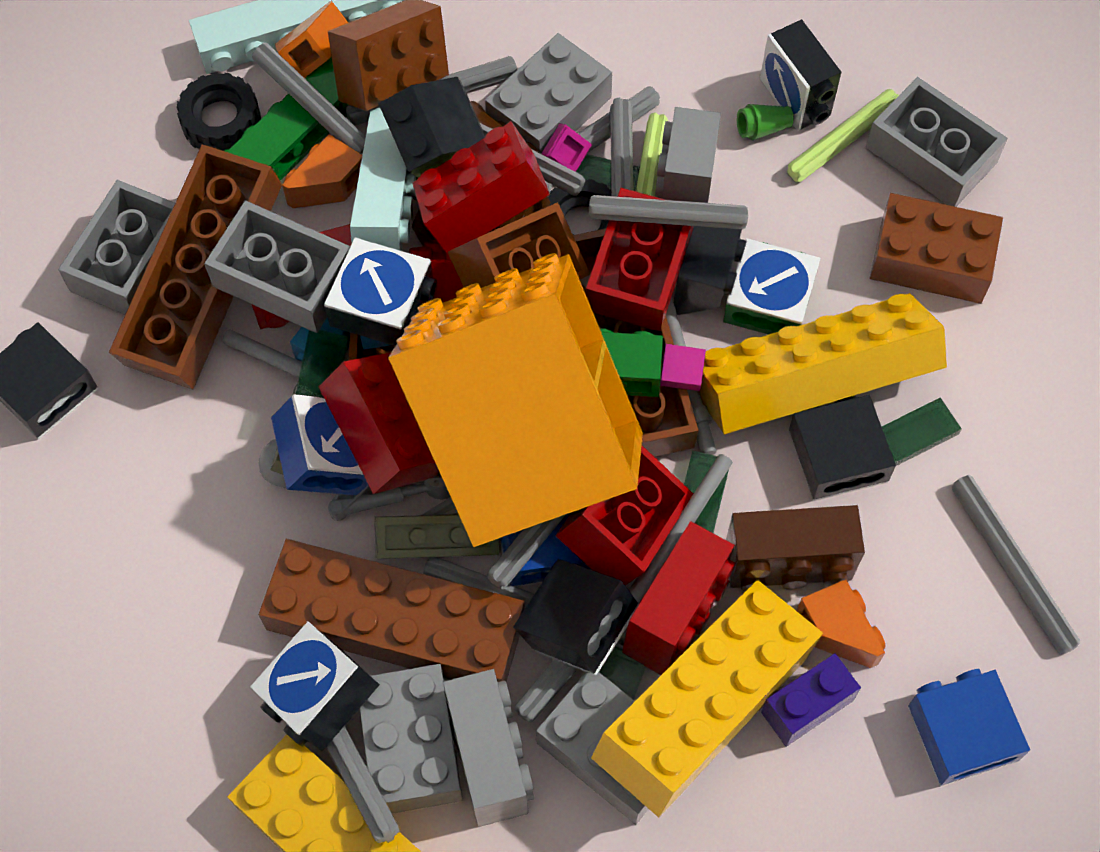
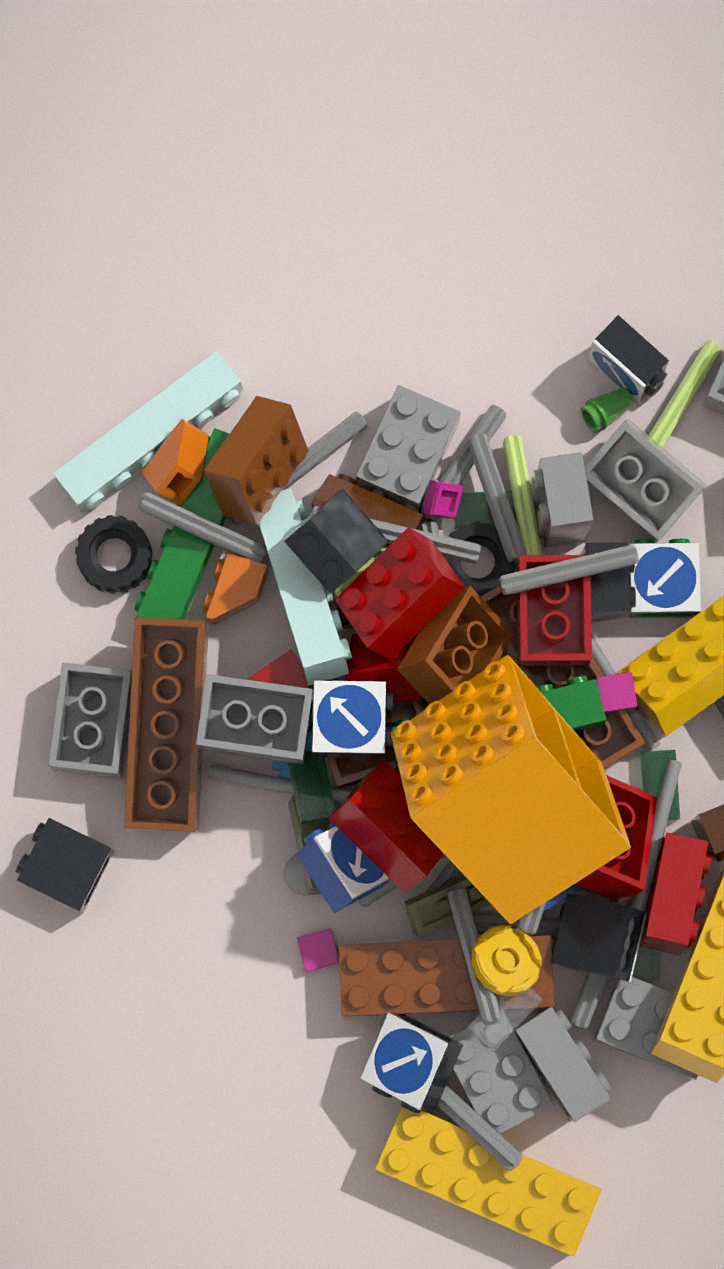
camera: 15 degrees left, 15 degrees up
none -> dark pink tile [297,929,339,972]
none -> light grey axle [448,888,501,1025]
none -> clear tile [468,988,543,1052]
none -> yellow tile [471,925,542,997]
none -> light grey brick [585,419,707,541]

